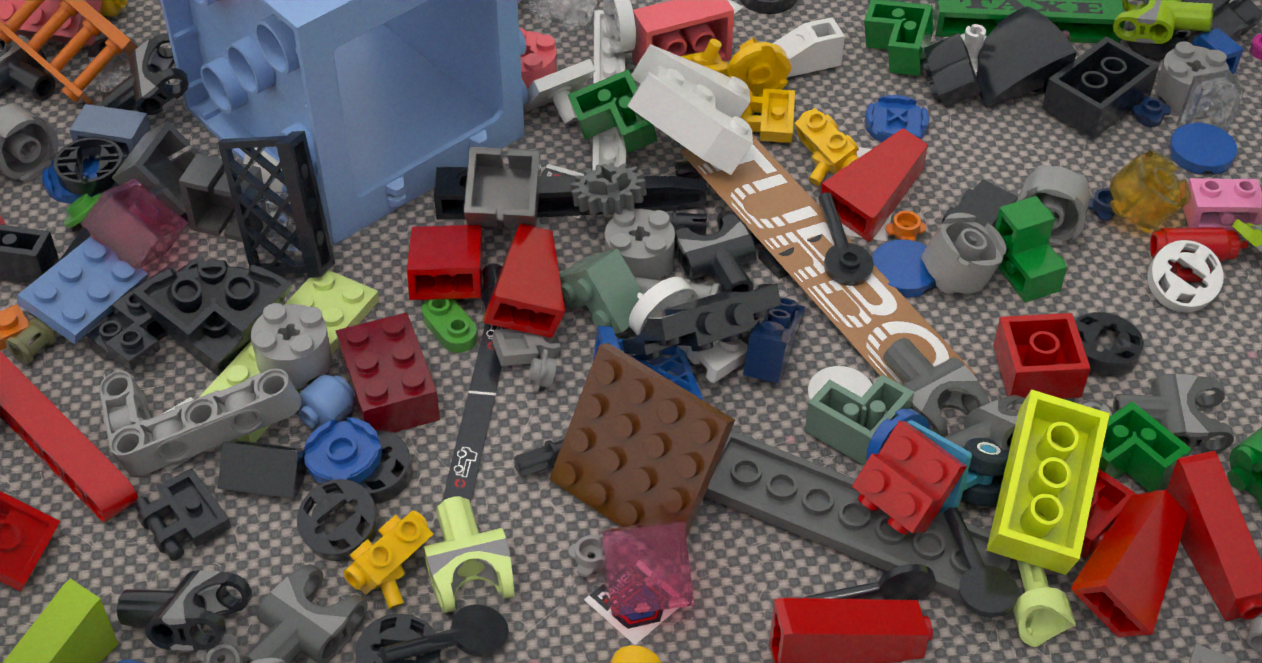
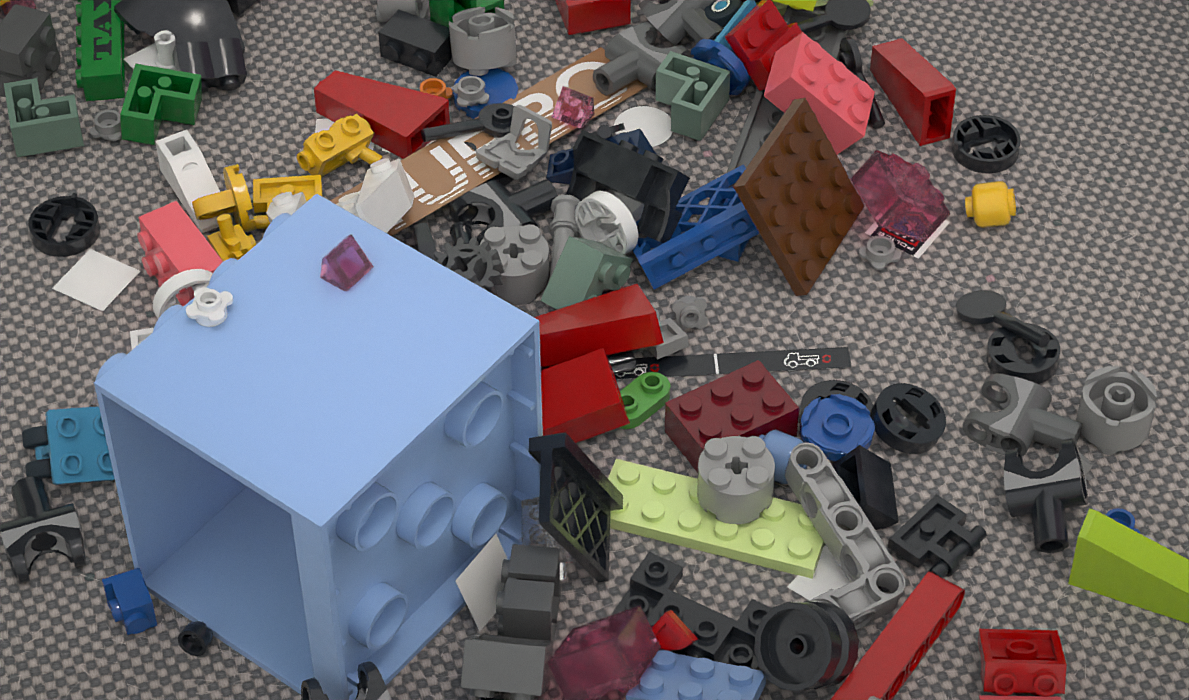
camera: 100 degrees left, 0 degrees up
black brick [133,260,292,376] -> none
yellow brick [343,510,434,609] -> none
yellowish green connector [423,496,515,613] -> none
black axle [514,439,564,477] -> none
blue tile [864,95,930,142] -> none
none -> light grey plate [453,76,489,107]
none -> light grey piece [476,105,552,180]
none -> clear pink slope [552,86,595,129]
none -> black piece [592,123,625,139]
none -> red tile [641,610,698,651]
none -> black wheel [754,600,859,691]
none -> coral brick [764,32,875,155]

